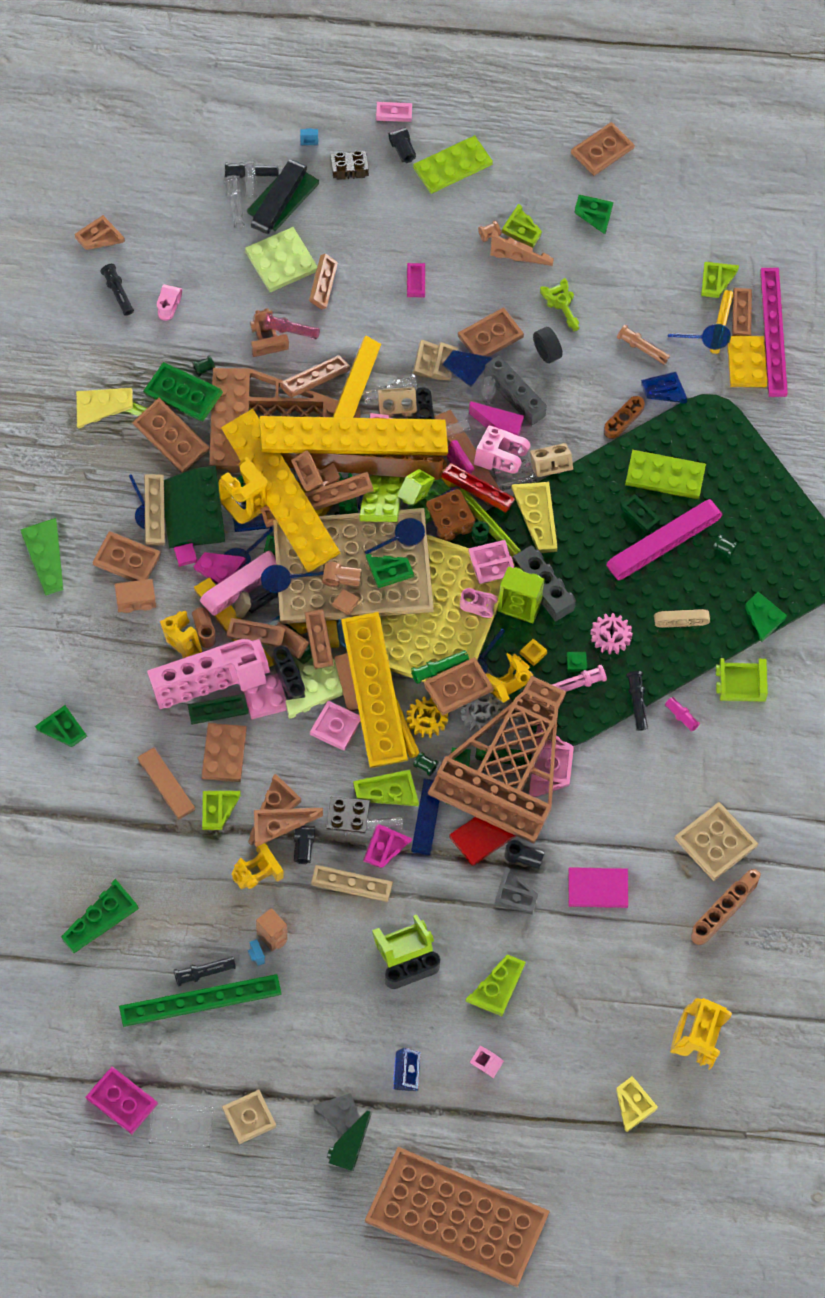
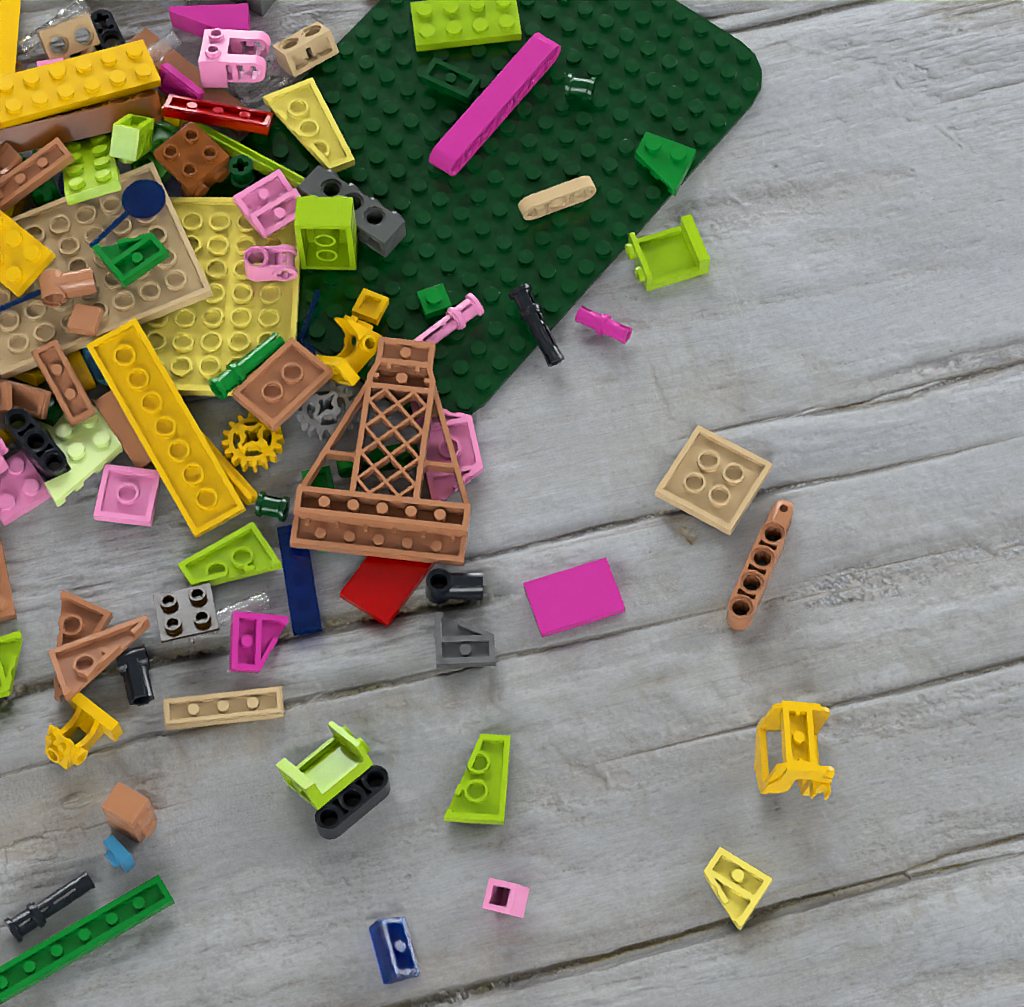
camera: 15 degrees left, 0 degrees up
bright pink gear [590,613,632,654] -> none

